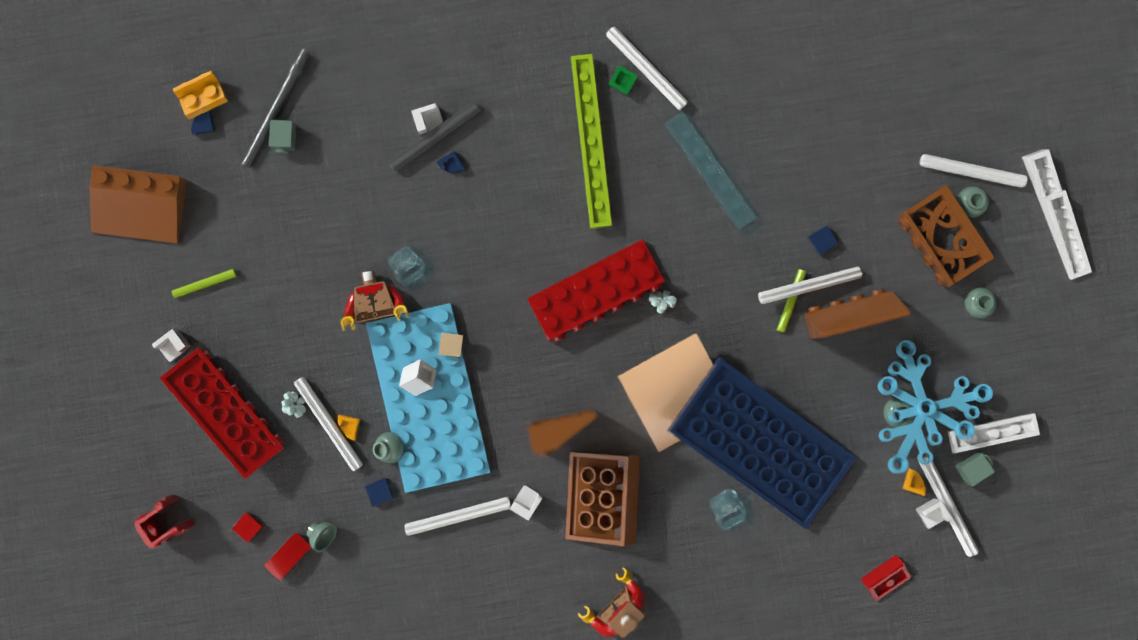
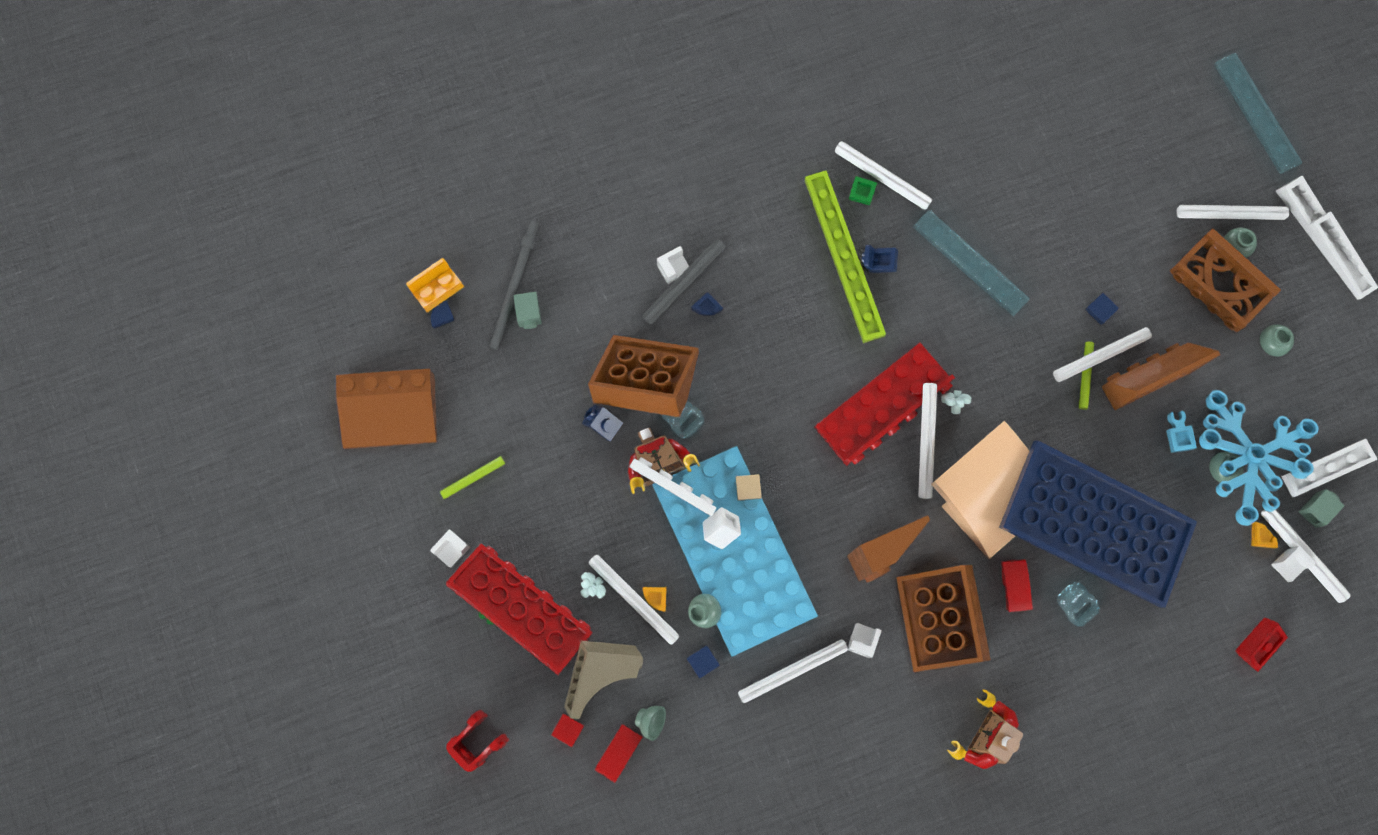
camera: 15 degrees left, 10 degrees down
none -> dark tan arch [564,641,643,719]
none -> bracket [582,405,623,442]
none -> dark orange slope [588,335,699,417]
none -> white plate [629,457,716,516]
none -> dark blue bracket [862,245,898,273]
none -> white axle [918,383,937,499]
none -> red slope [1001,559,1033,612]
none -> medium azure plate [1166,411,1197,453]
none -> clear light blue tile [1214,53,1303,174]

